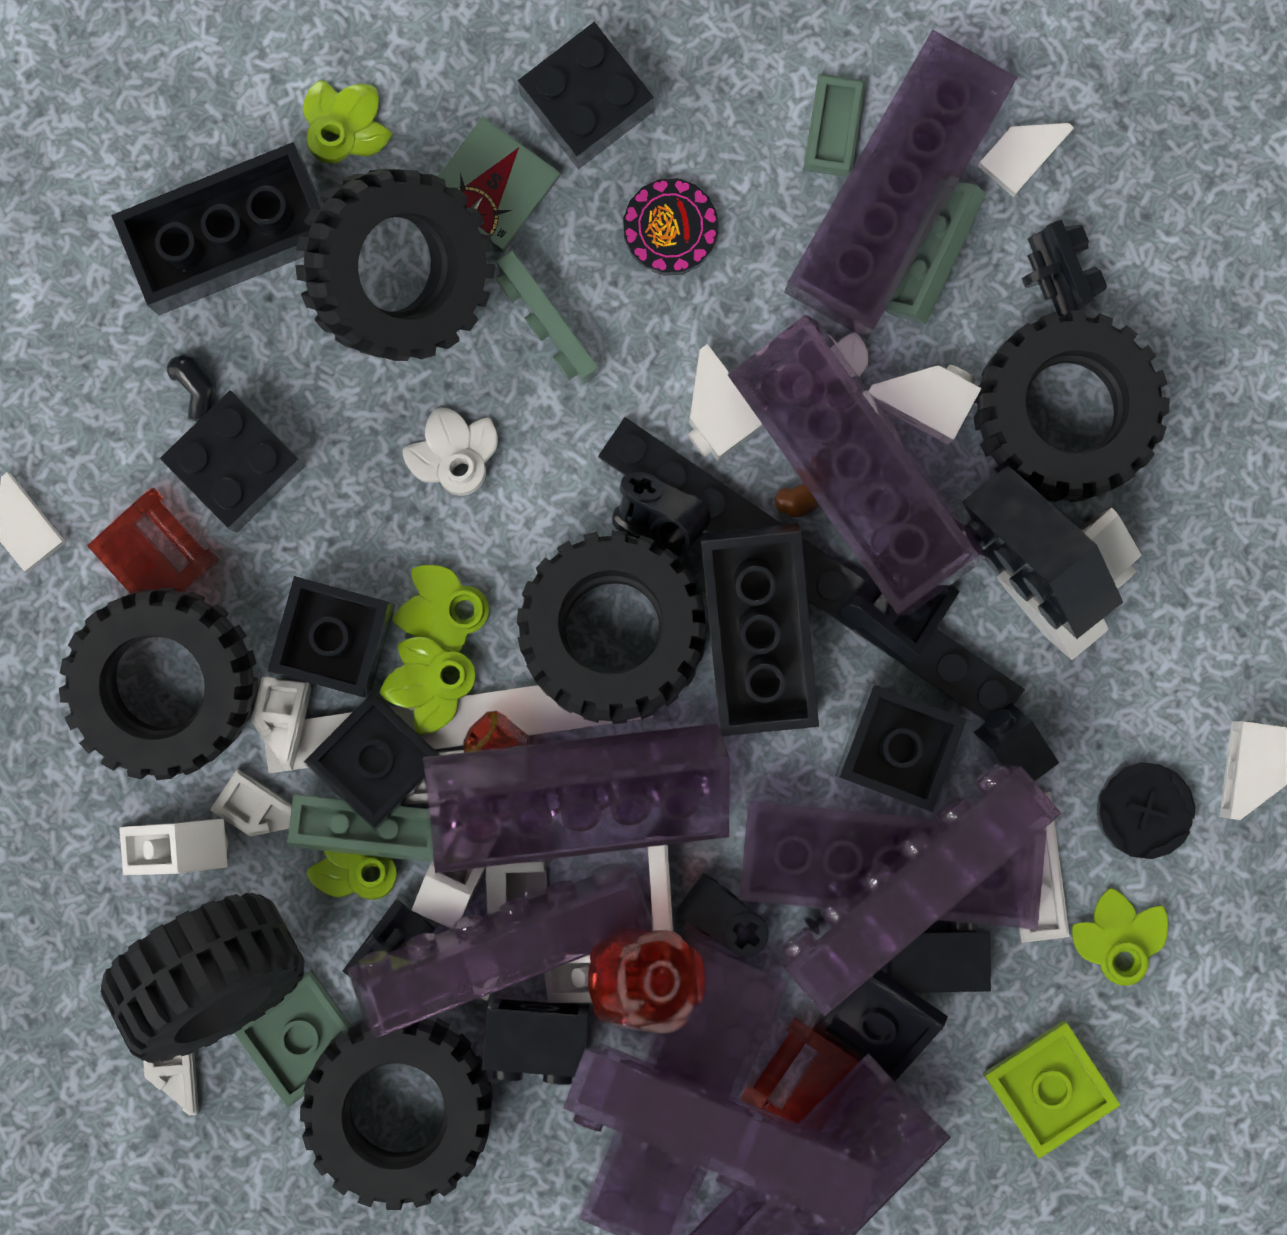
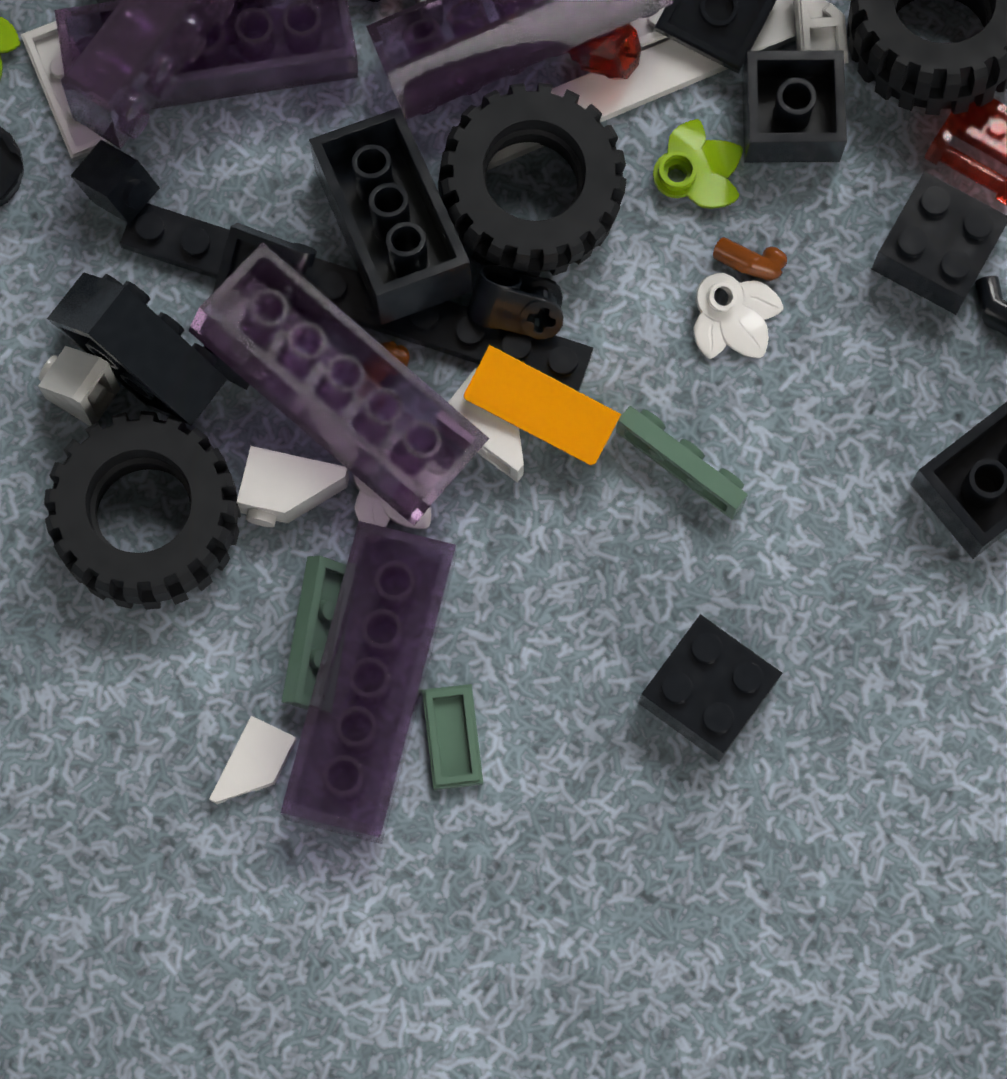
camera: 165 degrees right, 10 degrees down
black tyre [295,169,495,361] -> none
lime plate [302,80,392,164] -> none
lime plate [380,637,476,734] -> none
sand green tile [438,117,560,253] -> none
black tile [623,178,718,276] -> none
black brick [835,684,967,812] -> none
black hips [1022,220,1107,316] -> none
none -> light orange panel [463,345,621,465]
none -> dark orange arm [713,237,787,281]

